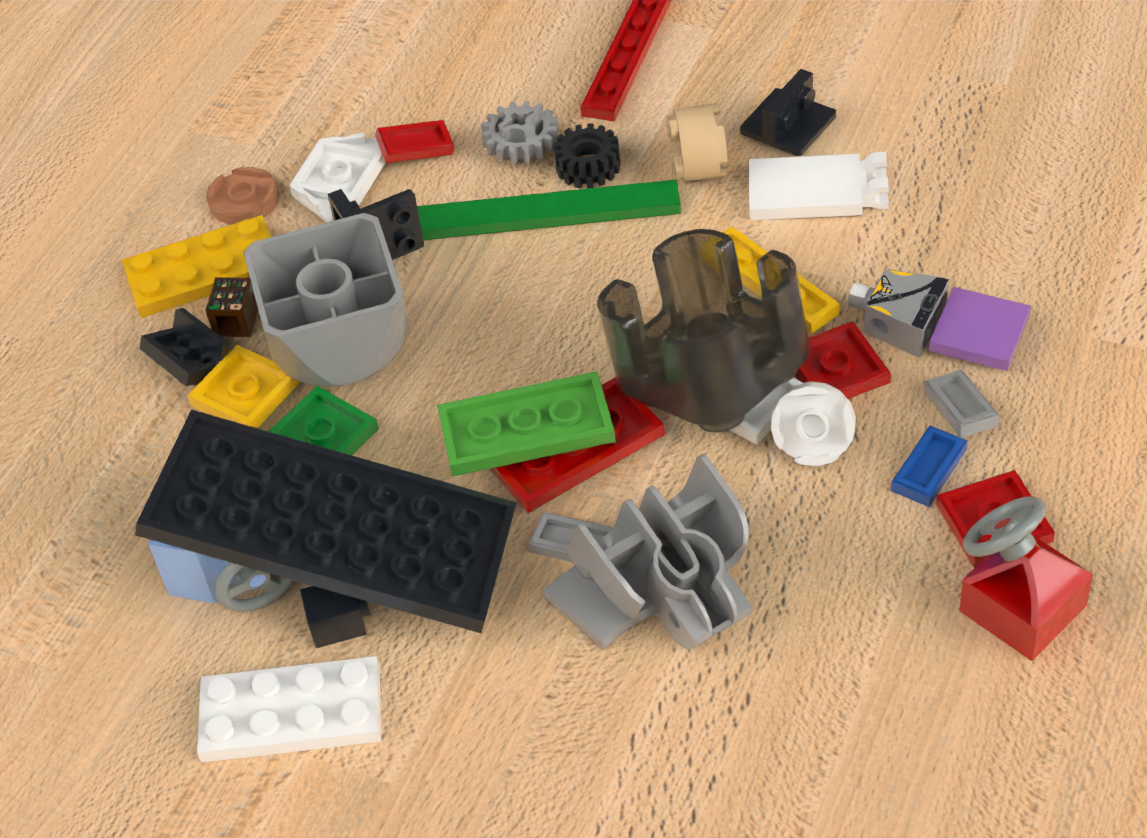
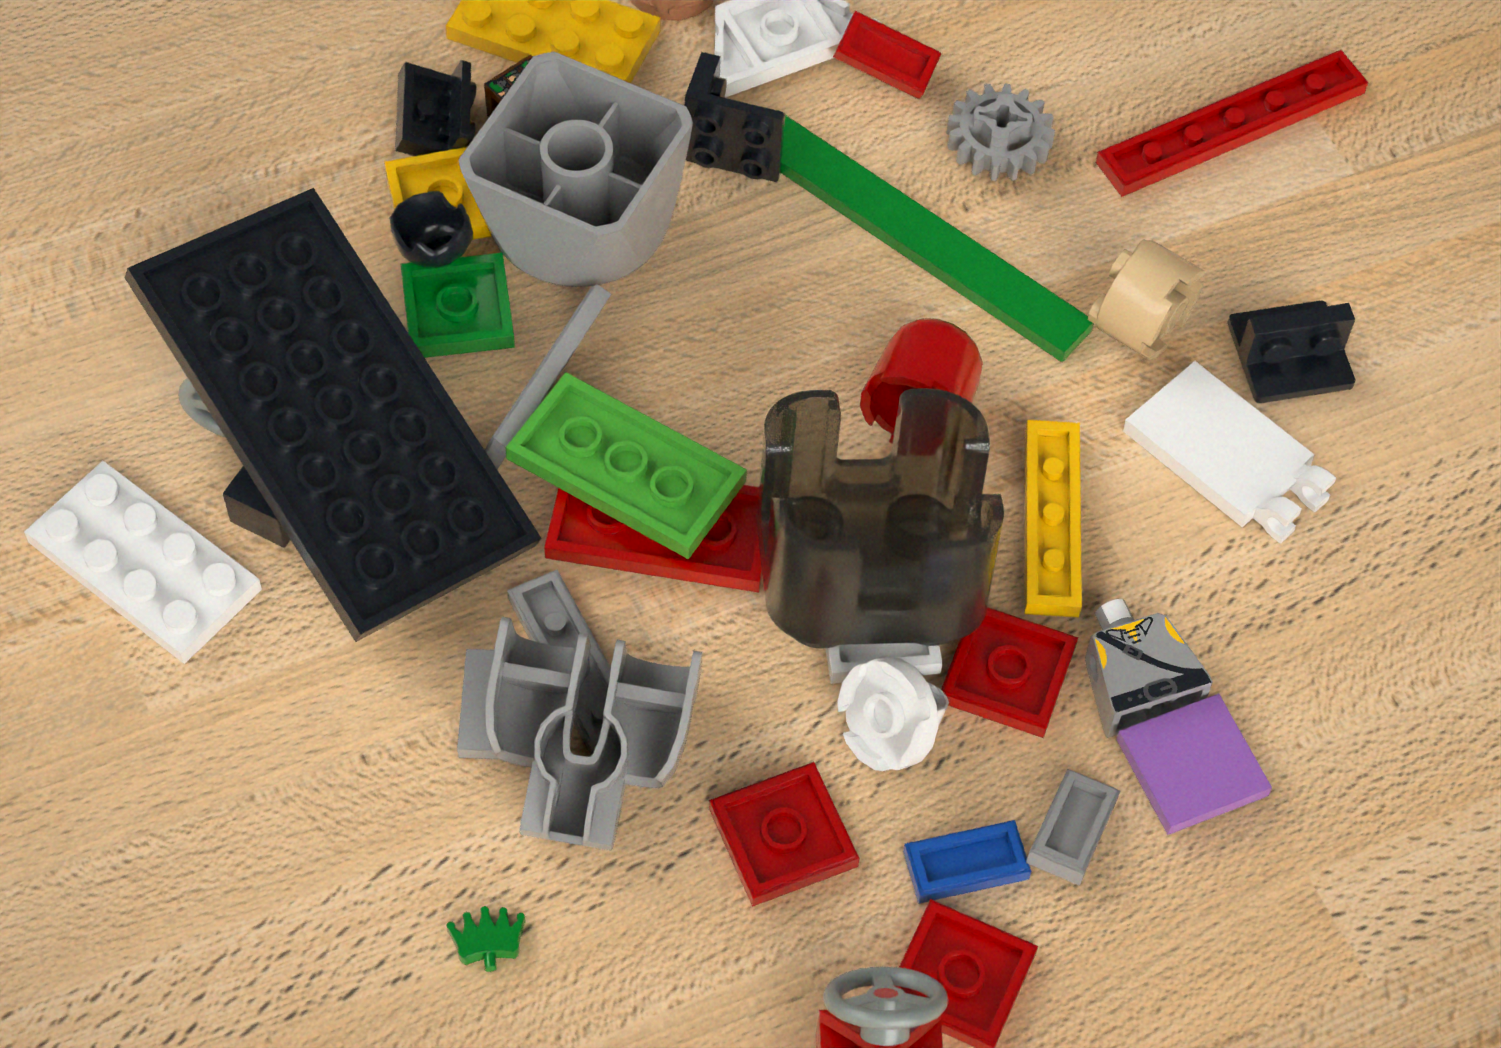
camera: 35 degrees right, 10 degrees up
black tyre [554,123,621,189] -> none
none -> black hair [389,191,473,268]
none -> green piece [446,906,526,972]
none -> light grey tile [485,284,611,469]
none -> red tile [709,762,860,907]
none -> red cylinder [860,318,983,453]

